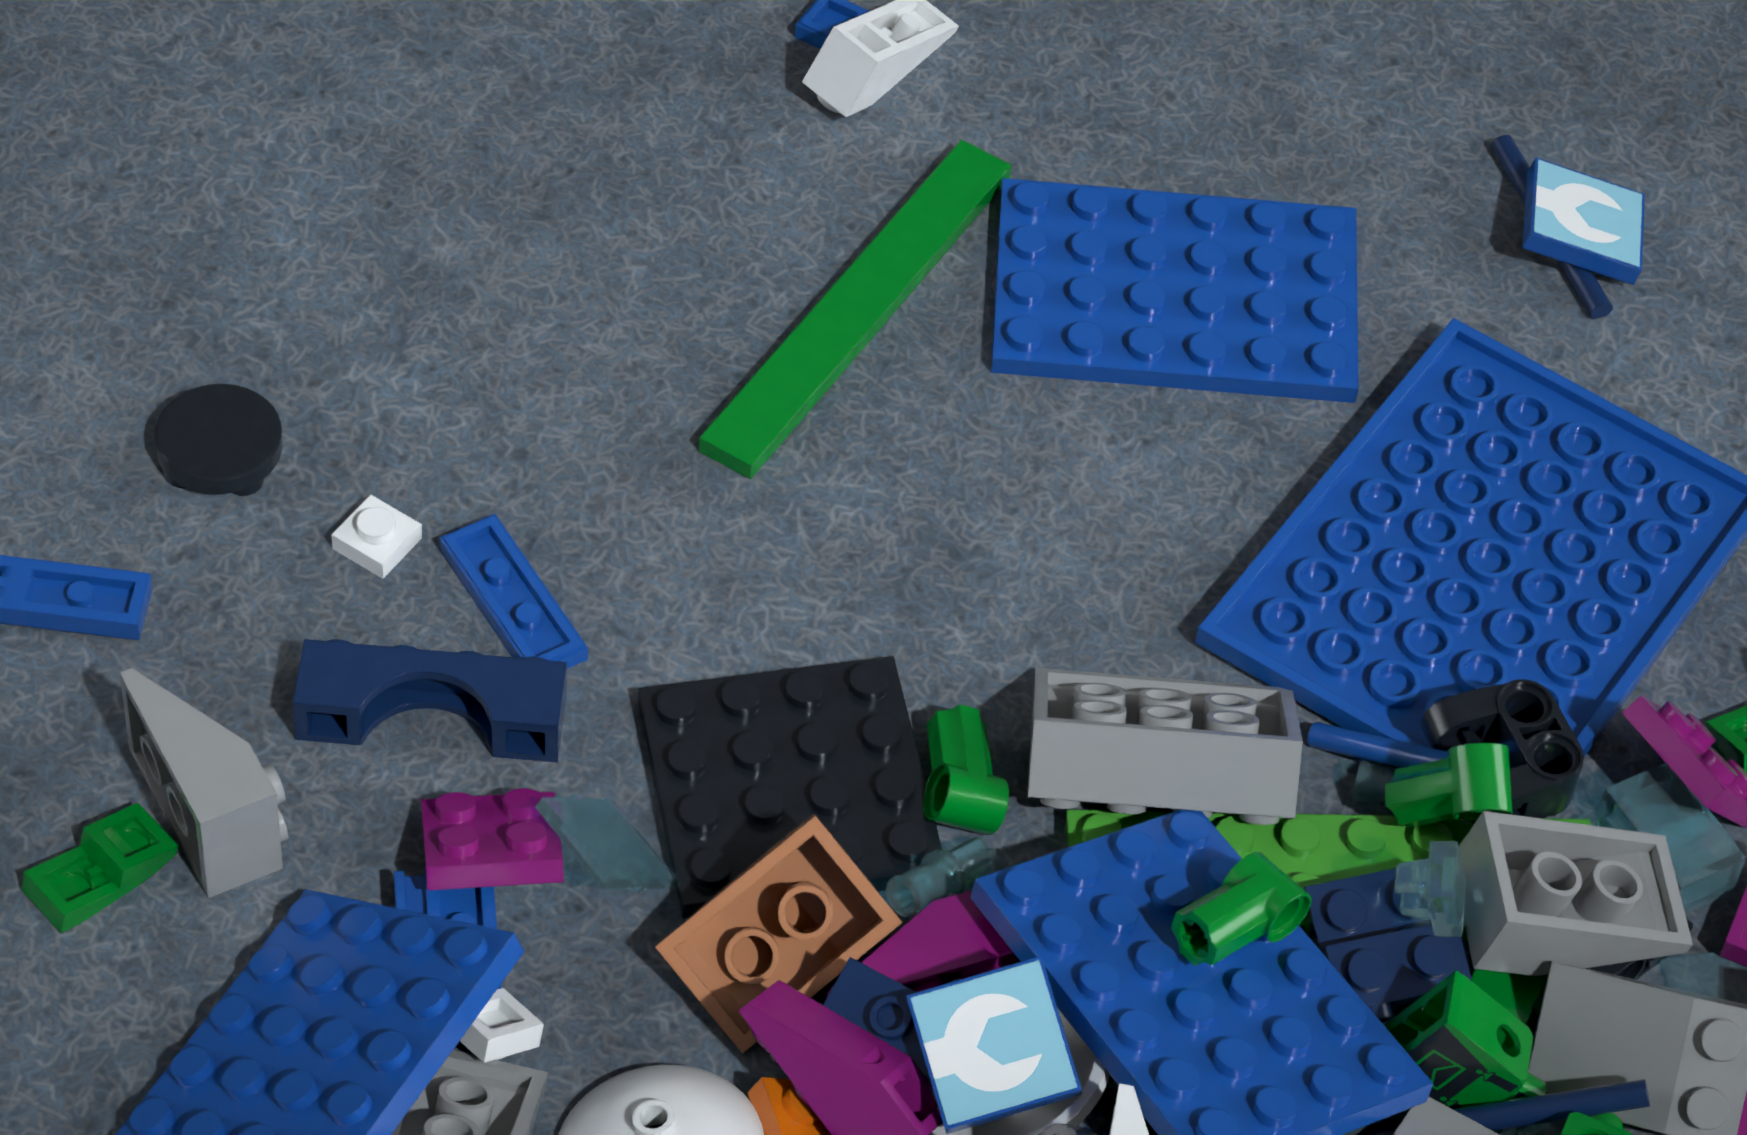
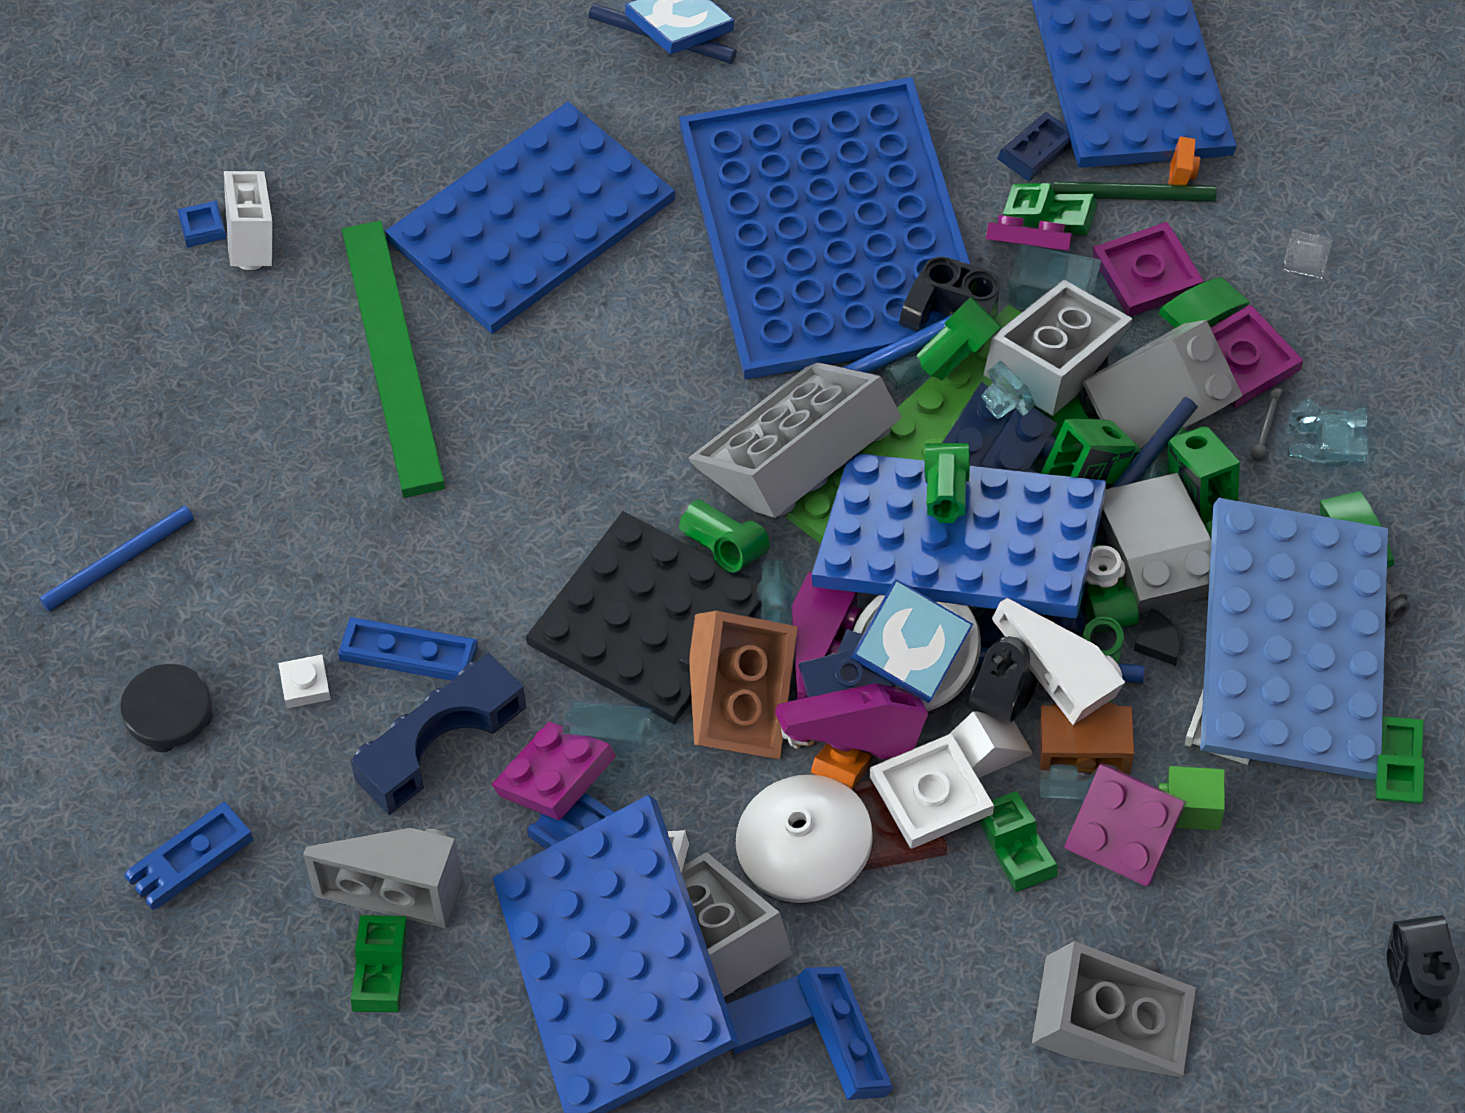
camera: 40 degrees left, 5 degrees up
none -> blue bar [39,505,194,612]

